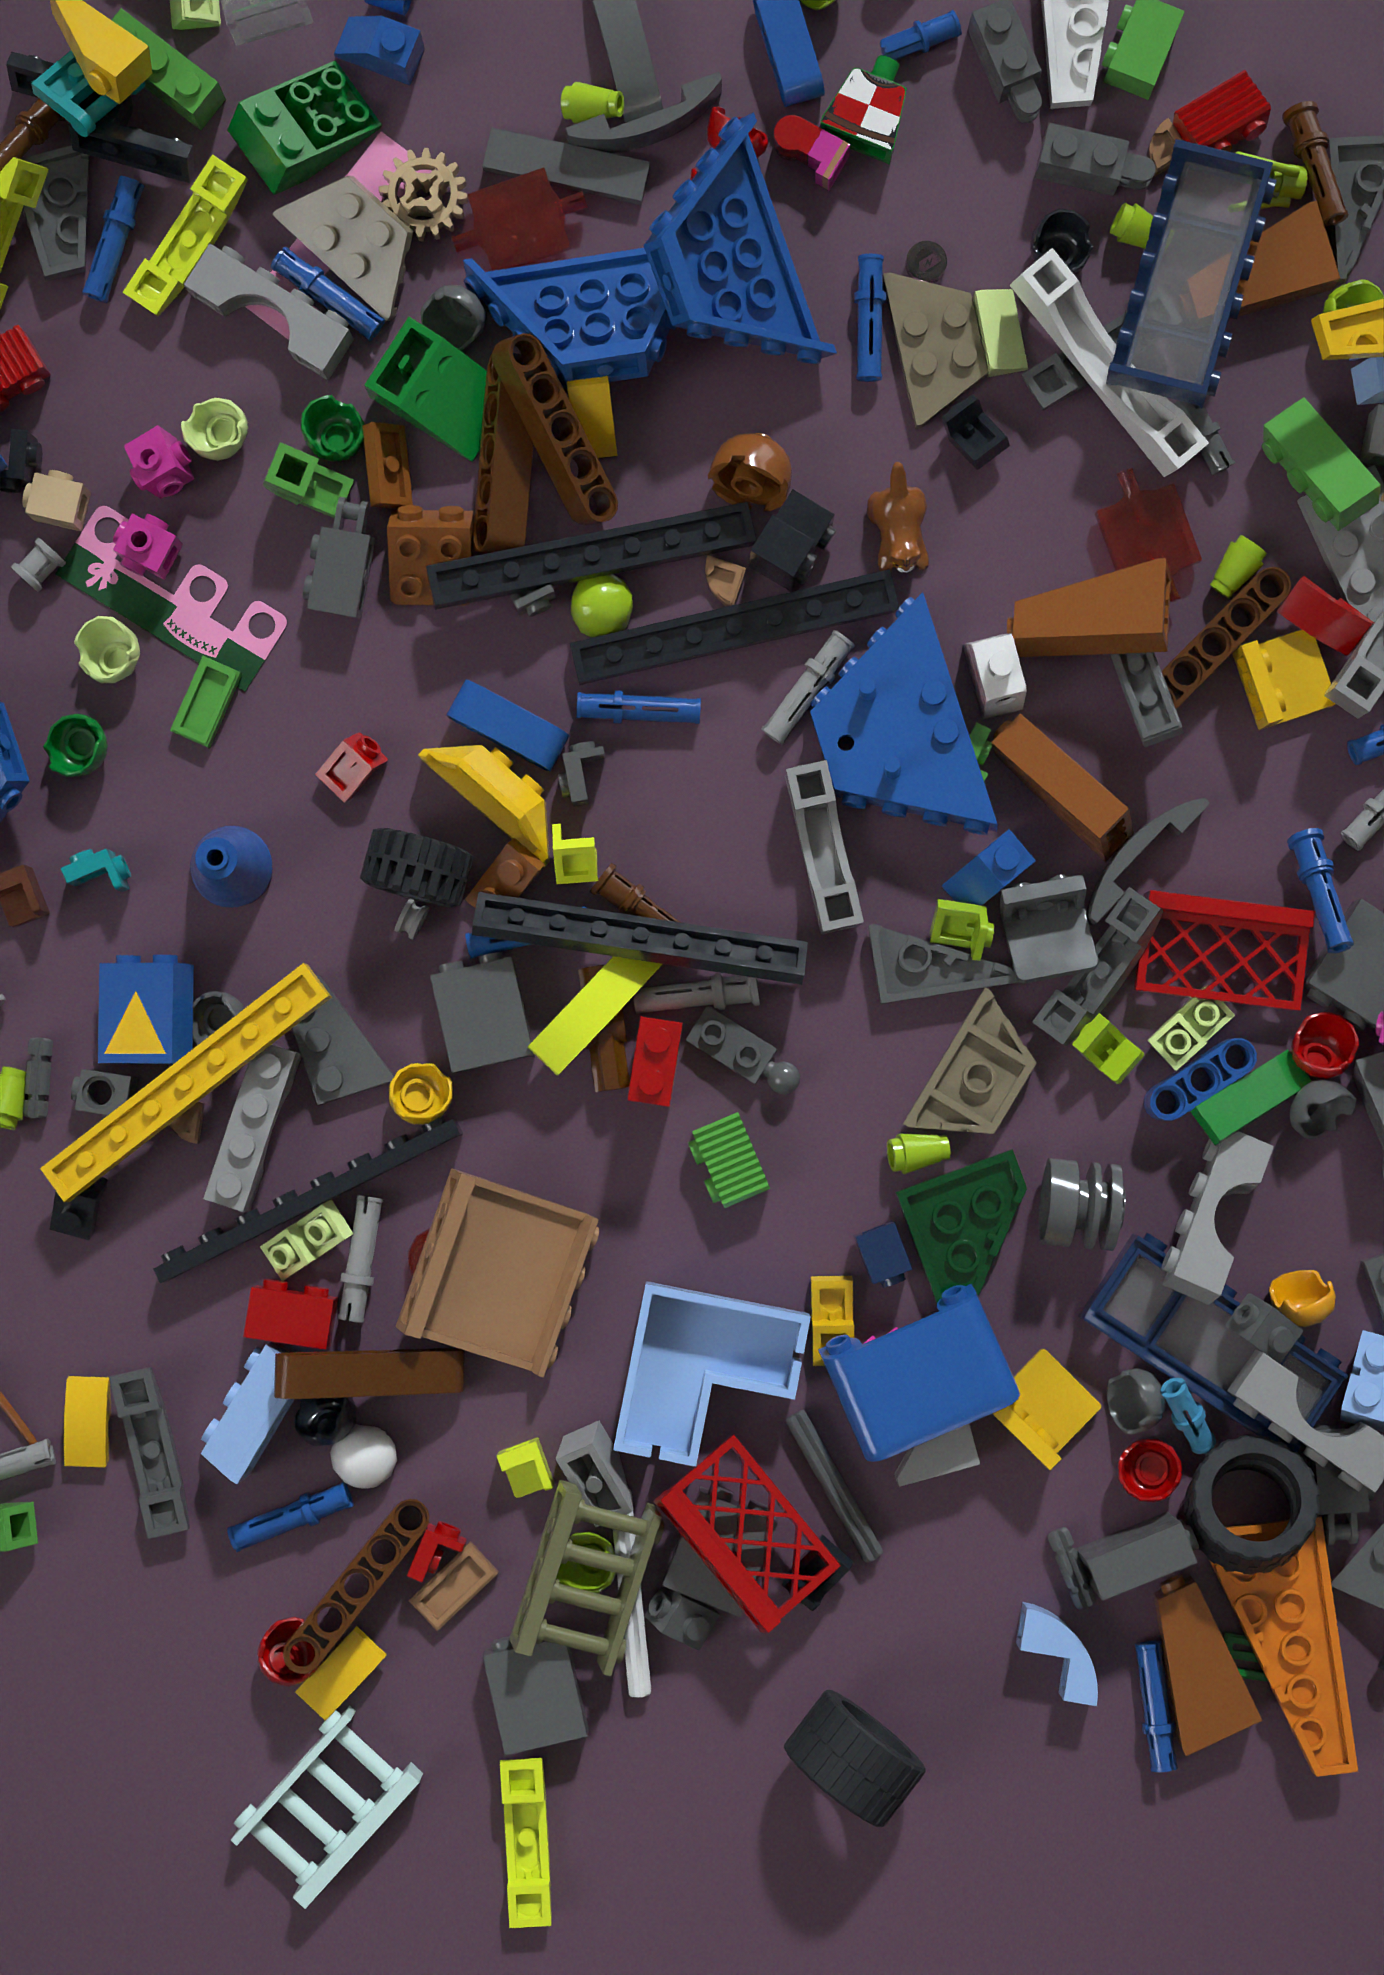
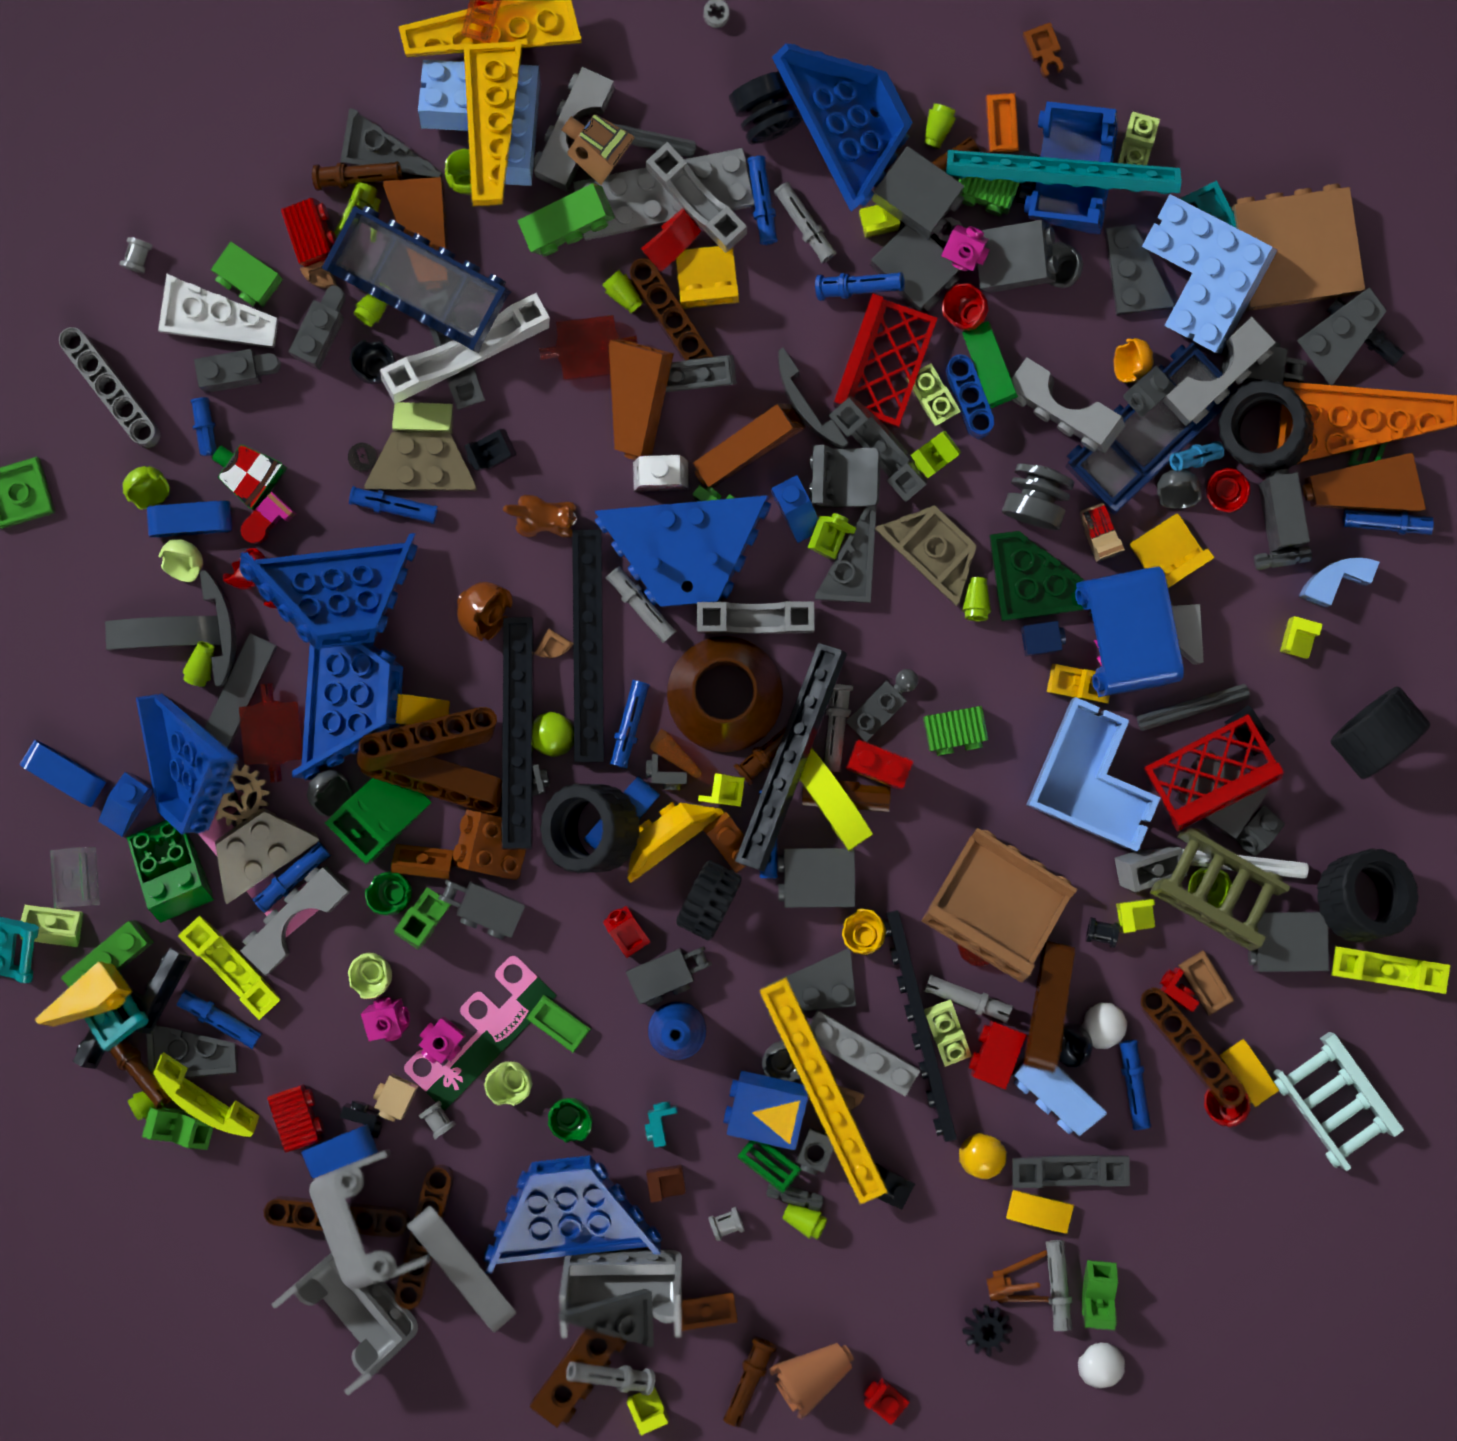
camera: 70 degrees left, 0 degrees up
light grey bush [394,898,429,940] -> none
black brick [749,489,837,592] -> none
dark grey pin [1174,400,1236,476] -> none
dark grey hair [1289,1079,1356,1139] -> none
none -> blue piece [136,694,238,834]
none -> yellowish green hair [158,539,203,582]
none -> black tyre [540,784,639,873]
none -> dark grey brick [626,946,712,1007]
none -> clear orange slope [650,728,702,779]
none -> reddish brown cone [667,636,783,752]
none -> green tile [737,1140,801,1194]
none -> yellow hair [959,1133,1007,1179]
none -> leg [1080,503,1125,563]
none -> black bush [1085,917,1120,948]
none -> neon yellow panel [1280,616,1323,659]
none -> black tyre [1317,848,1419,943]

